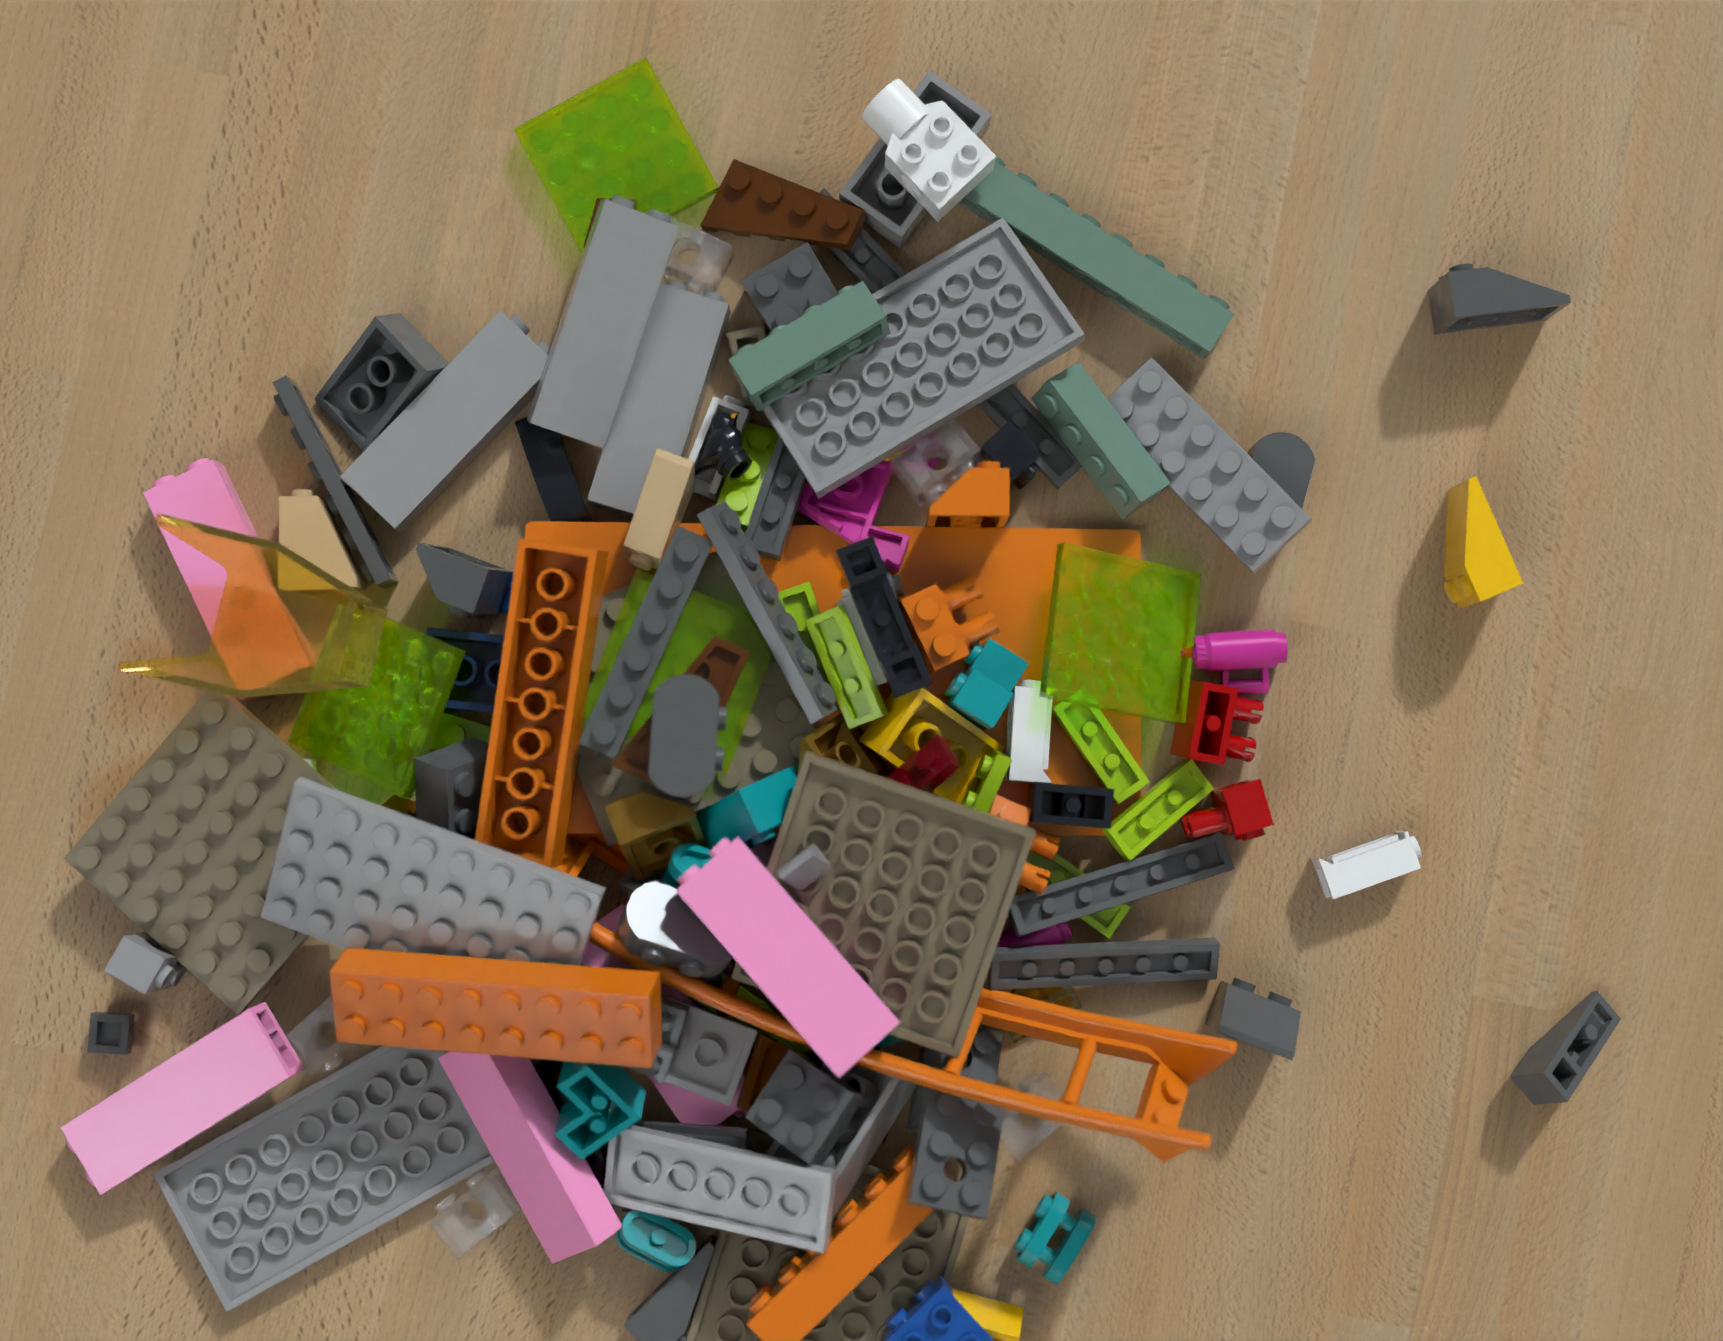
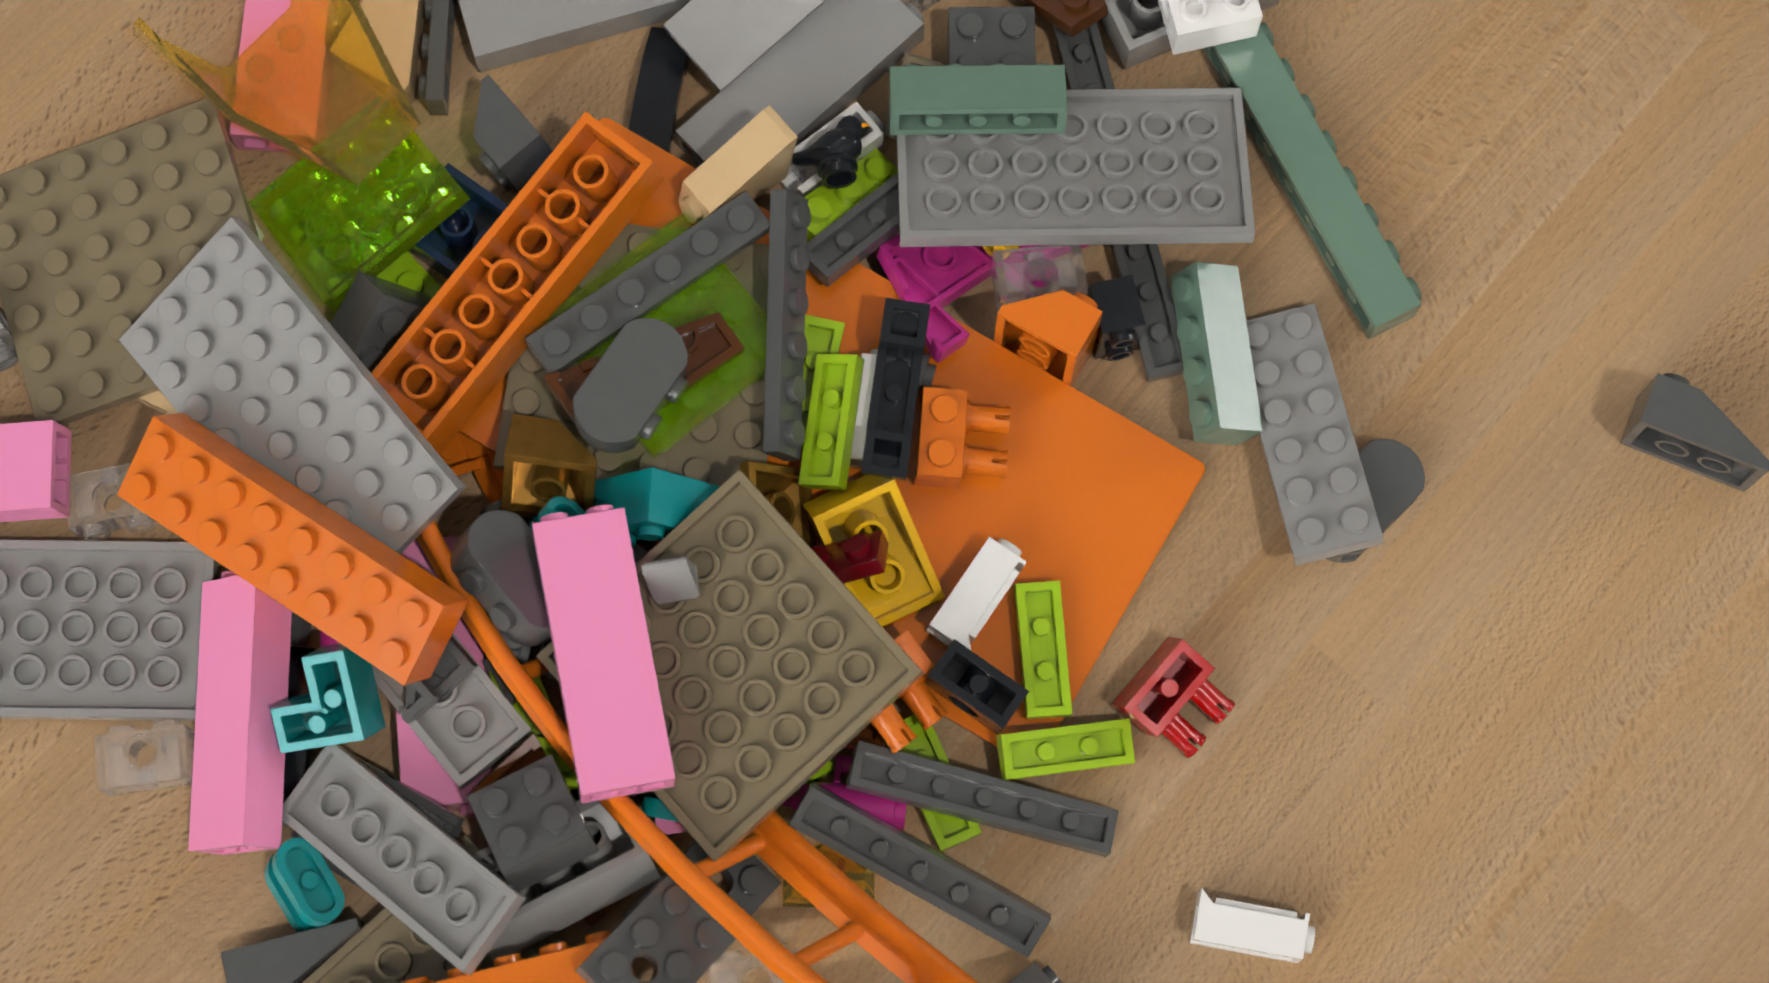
camera: 30 degrees right, 10 degrees down
teal brick [944,638,1029,731] -> none
lime plate [961,749,1012,813] -> none
clear neon green plate [1040,542,1201,725] -> none
dark pink piece [1179,629,1288,695] -> none
red brick [1180,779,1274,841] -> none
yellow slope [1444,476,1524,609] -> none

